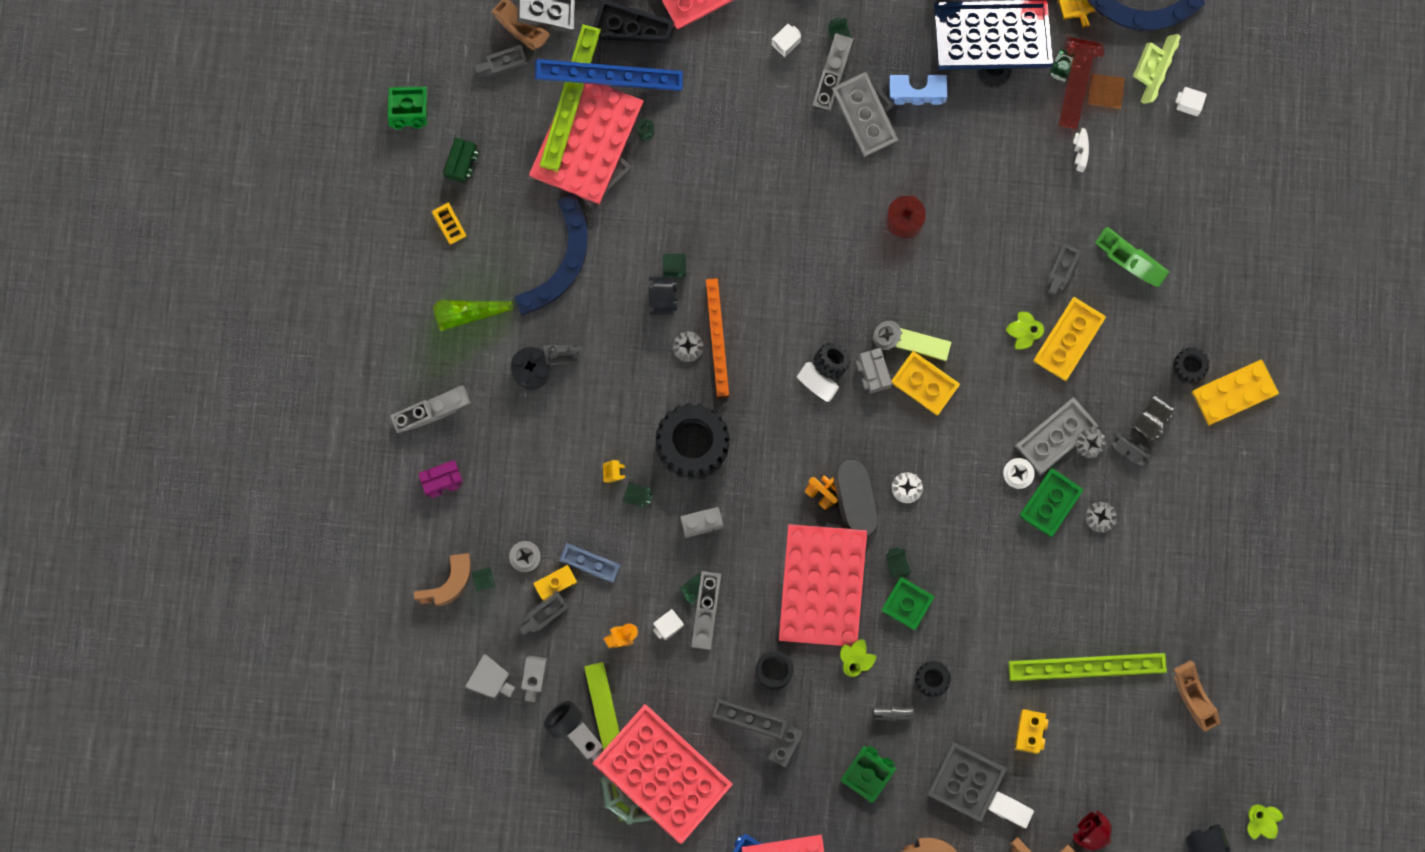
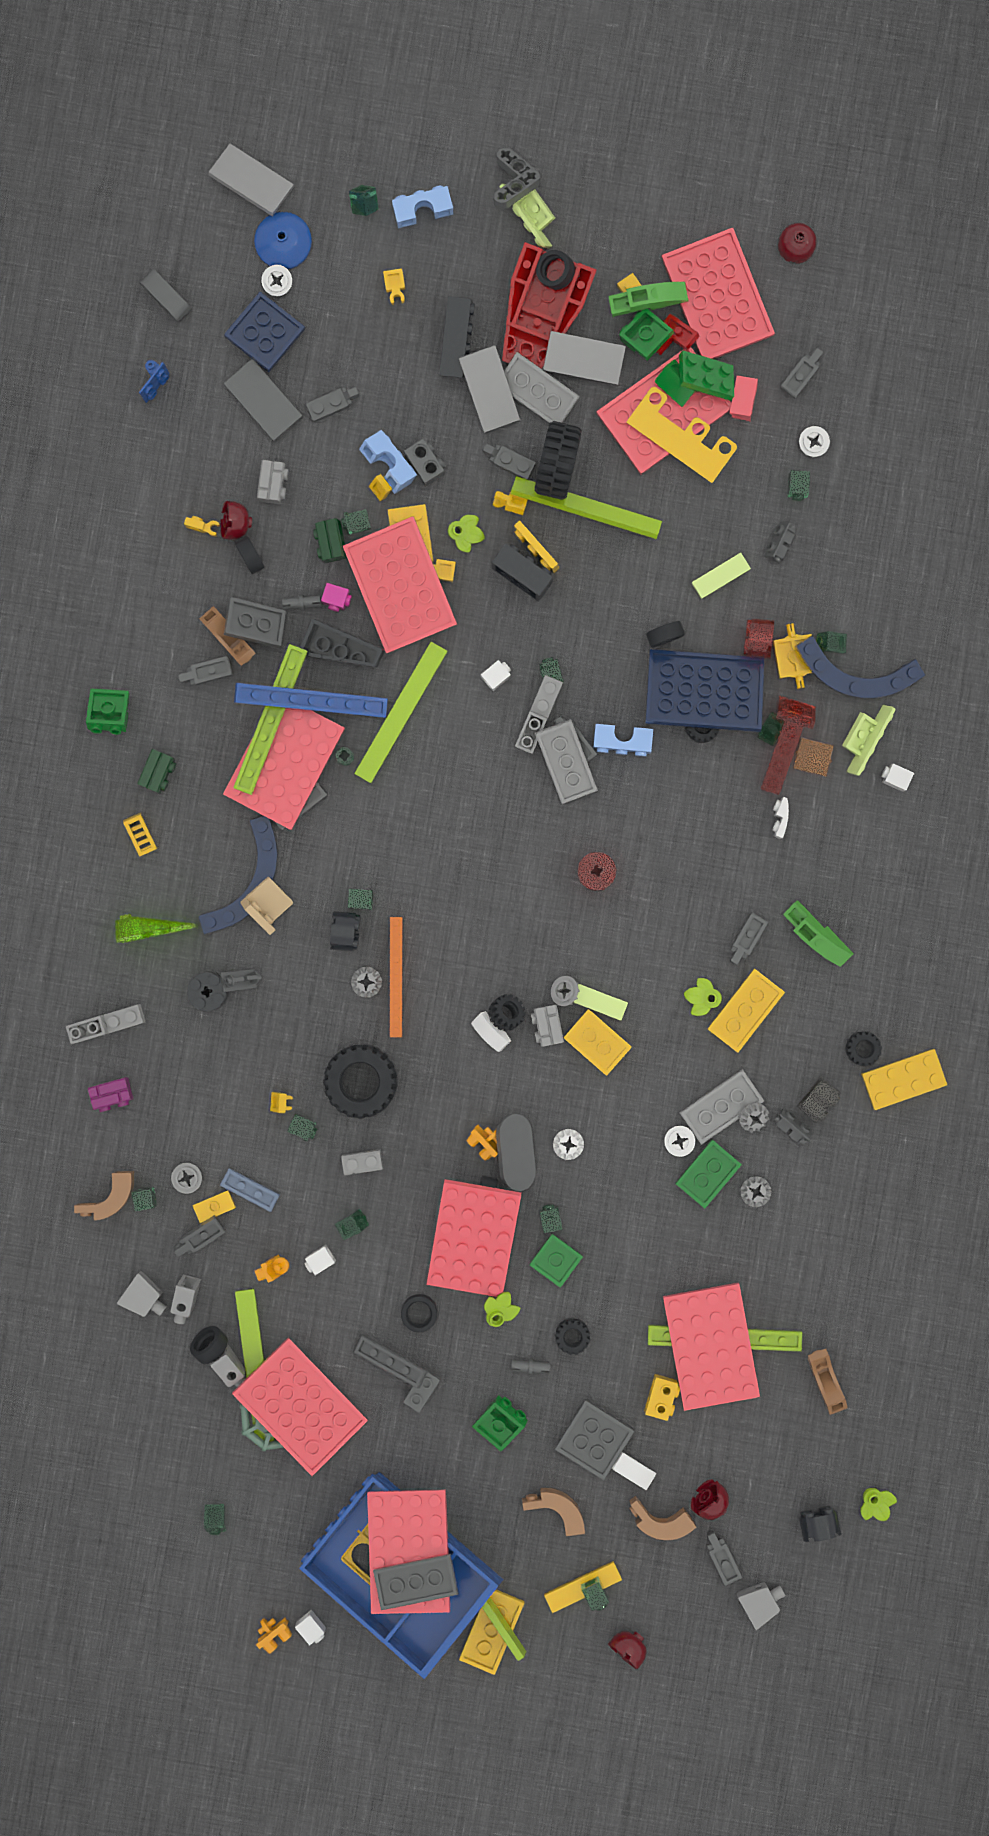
camera: 10 degrees right, 10 degrees up
light grey slope [691,571,721,650] -> none
none -> tan bracket [240,877,293,935]
none -> lime tile [354,642,448,783]
none -> coral plate [663,1282,760,1411]

